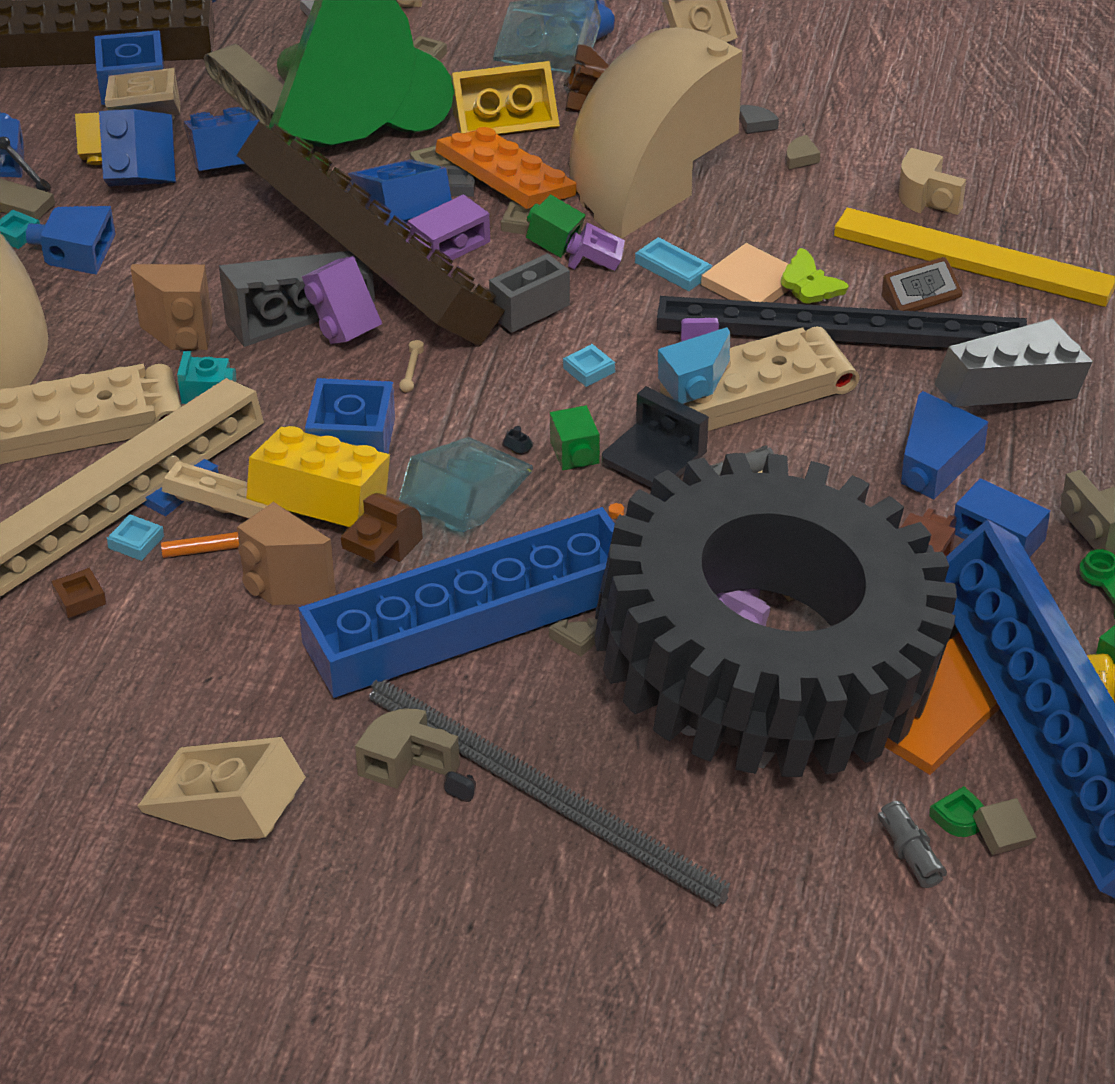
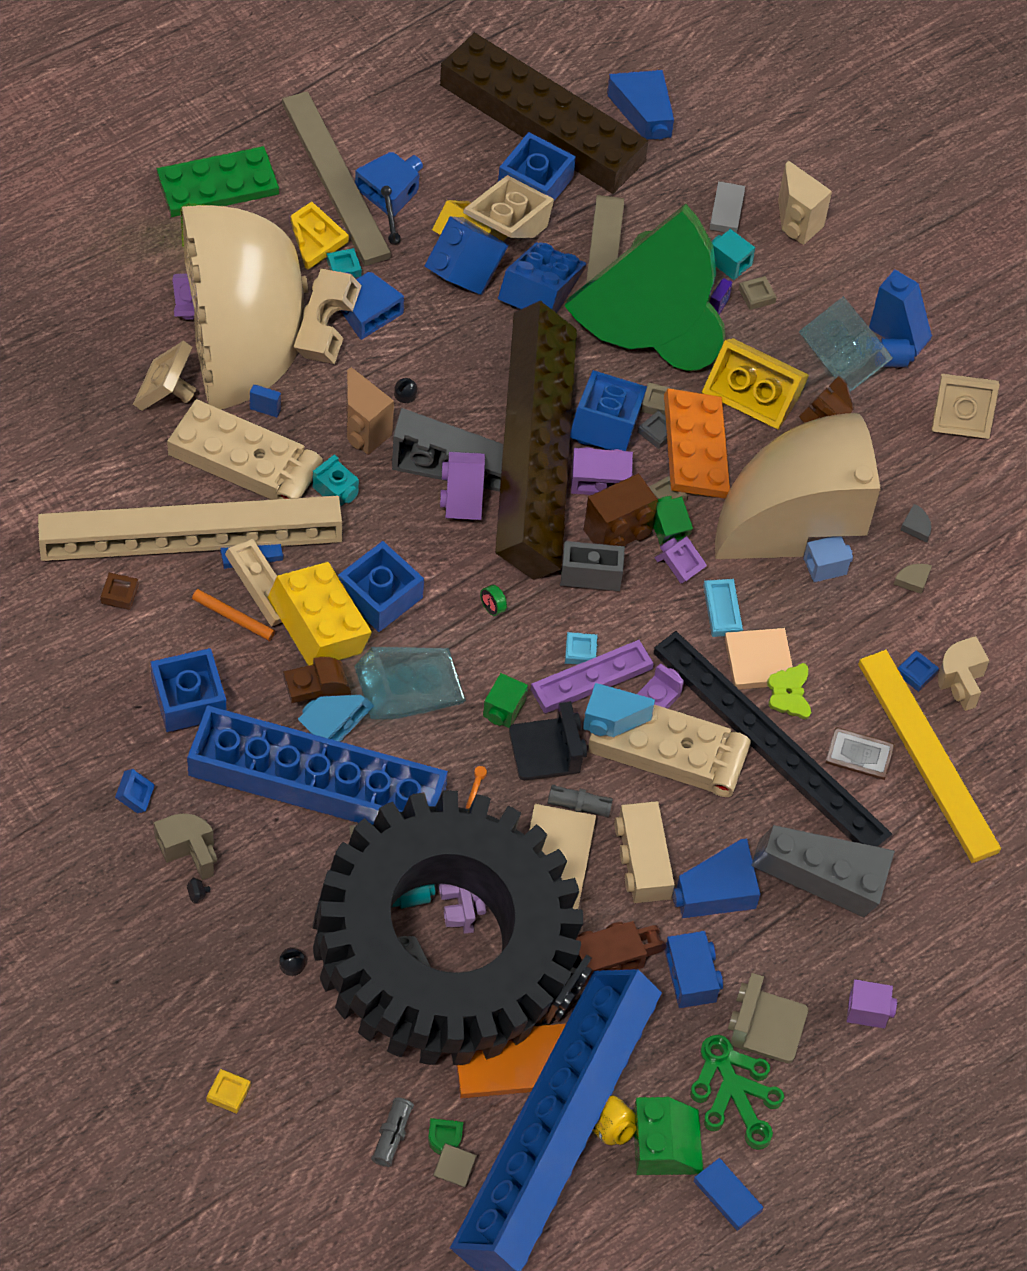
camera: 35 degrees right, 15 degrees up
medium azure tile [107,514,164,561] -> none
tan slope [138,737,306,840] -> none
medium nougat slope [237,502,336,605] -> none
dark grey axle [369,679,731,907] -> none
tan hinge [399,340,424,393] -> none
black rock [502,426,534,454] -> none
none -> blue plate [115,769,155,814]
none -> blue brick [150,648,227,732]
none -> yellow tile [206,1069,251,1114]
none -> blue tile [250,384,281,417]
none -> black hinge [279,947,305,976]
none -> tan arch [294,269,362,364]
none -> dark azure slope [298,695,375,742]
none -> tile [480,584,507,616]
none -> medium lavender plate [531,640,653,714]
none -> reddish brown brick [583,473,658,546]
none -> tan brick [614,801,675,903]
none -> medium blue brick [803,536,853,582]
none -> blue tile [897,650,939,692]

